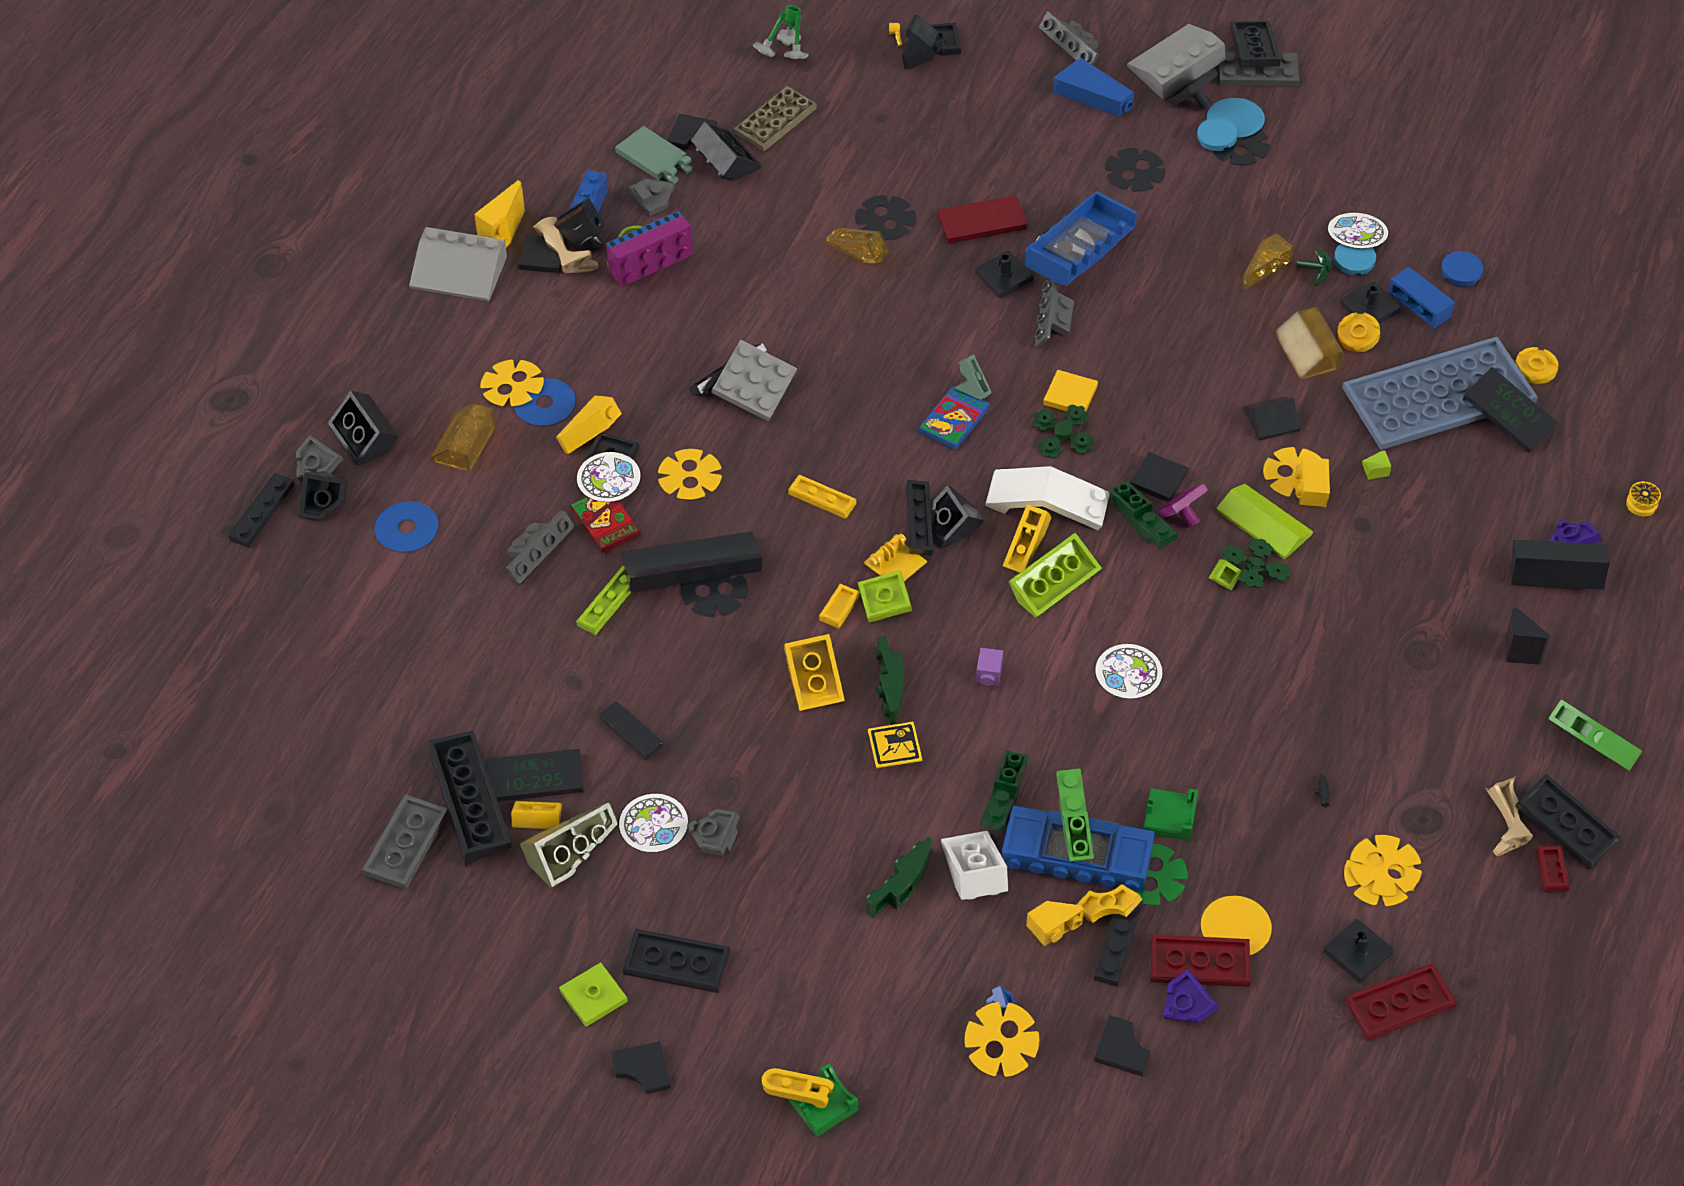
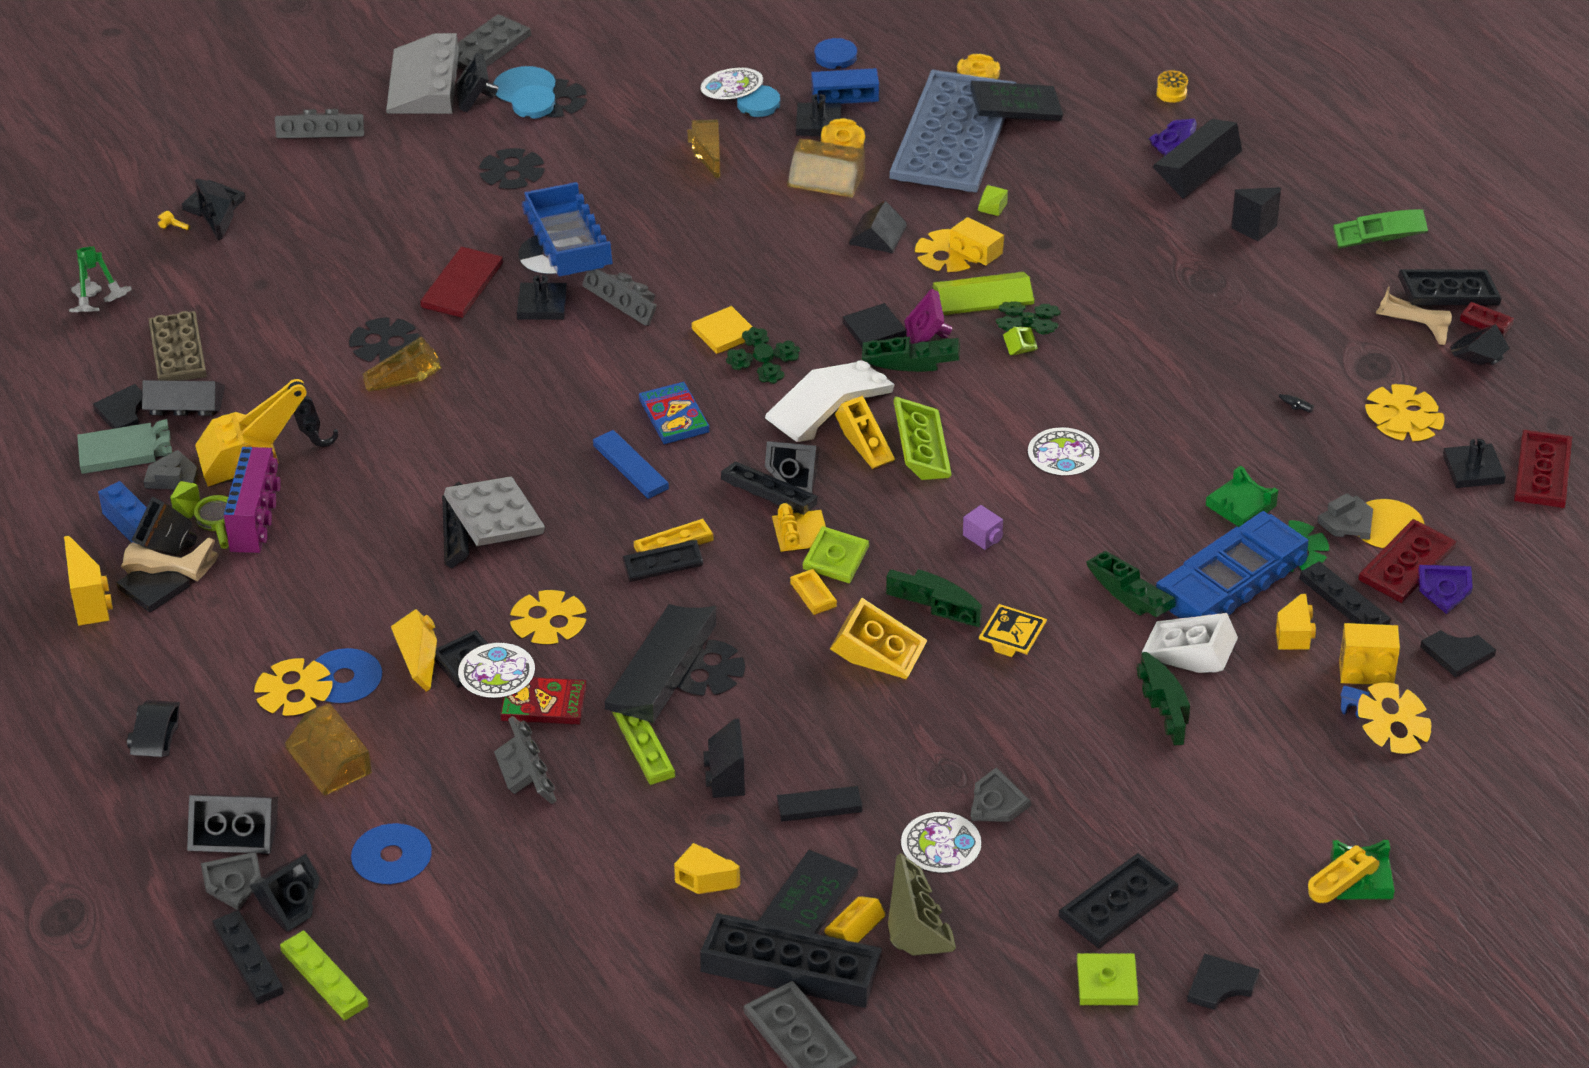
camera: 55 degrees left, 10 degrees down
light grey slope [409,227,507,302] -> none
sand green slope [954,354,992,400] -> none
blue slope [1053,58,1134,116] -> none
bright green slope [1056,769,1094,862] -> none
yellow tile [1077,884,1142,923] -> none
black tile [1230,21,1281,67] -> none
dark green plant [1296,250,1332,286] -> none
none -> black brick [127,700,180,757]
none -> lime slope [170,481,200,518]
none -> yellow slope [195,379,339,487]
none -> lime plate [280,930,368,1021]
none -> blue tile [593,430,669,499]
none -> black tile [622,539,703,582]
none -> yellow slope [674,843,740,894]
none -> black slope [703,719,745,798]
none -> dark grey plate [1317,493,1373,540]
none -> yellow brick [1339,623,1400,684]
none -> black slope [1450,324,1510,365]

